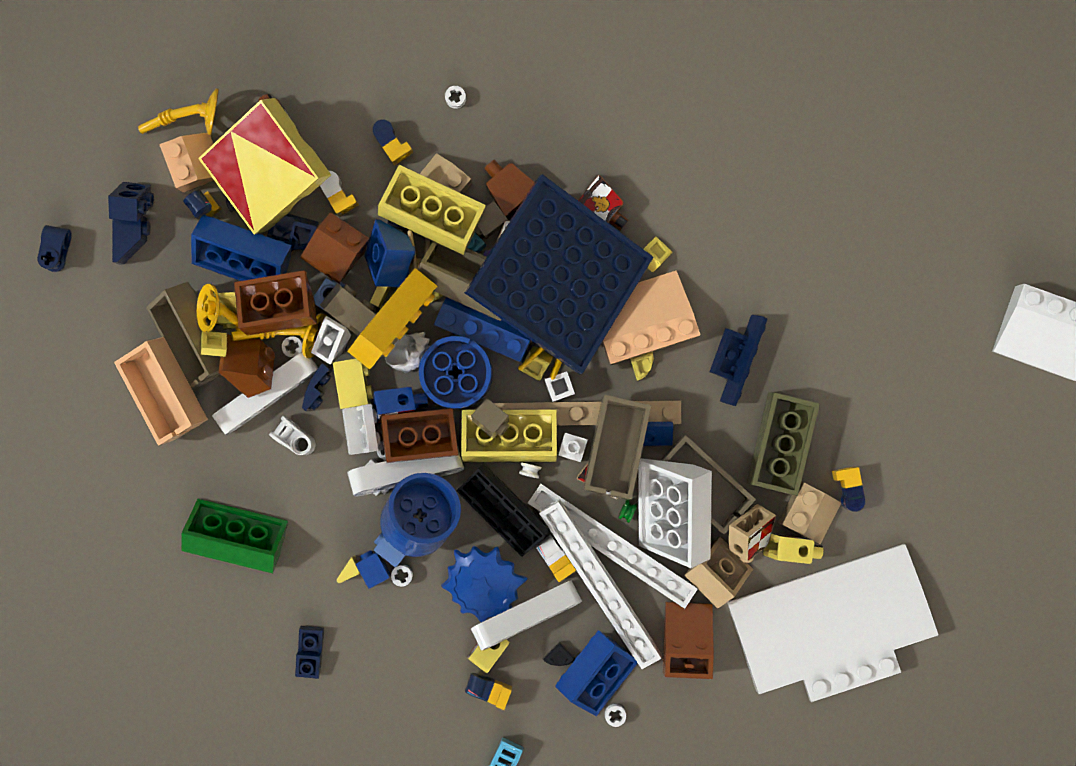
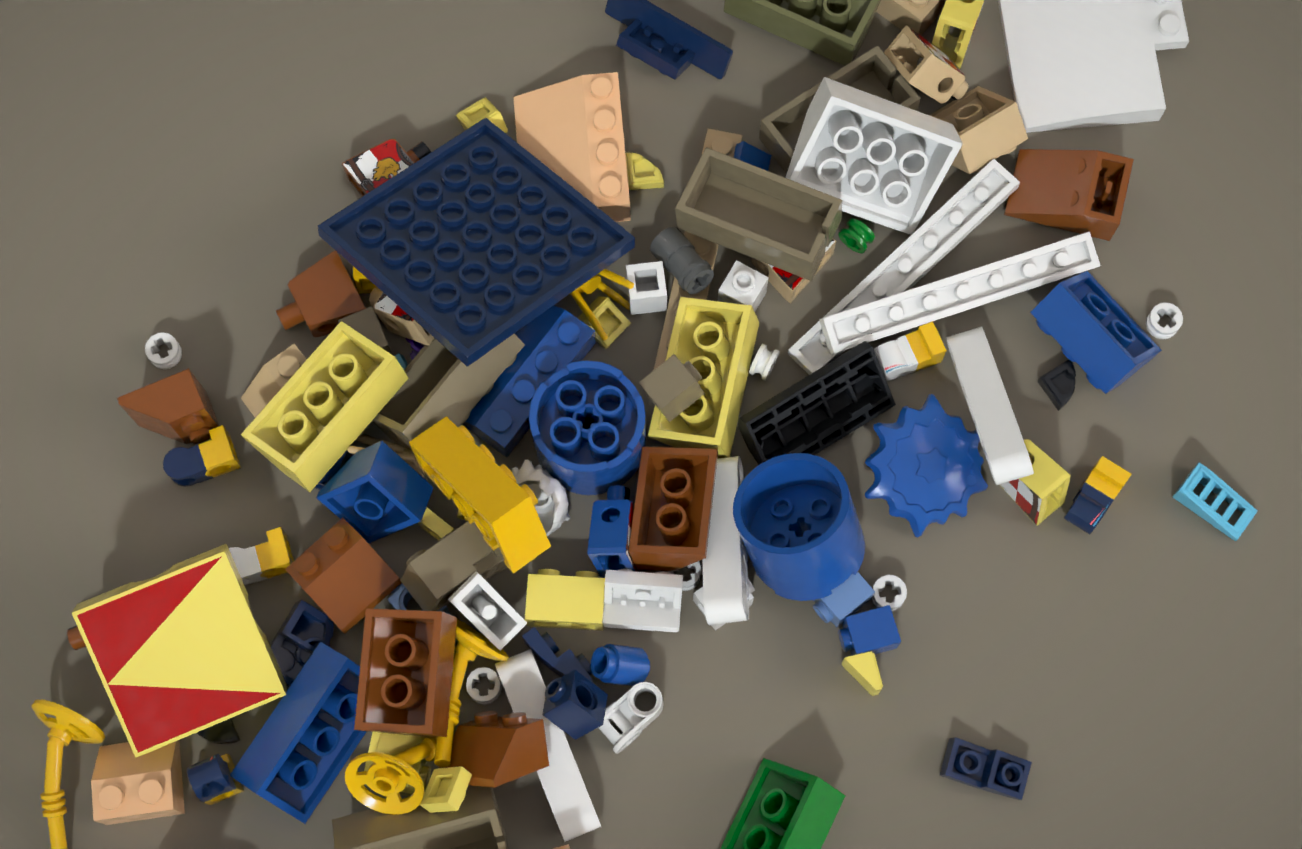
camera: 80 degrees left, 15 degrees down
none -> dark orange slope [117,368,219,444]
none -> dark blue brick [542,670,608,740]
none -> blue brick [591,644,650,686]
none -> dark grey piece [650,227,714,294]

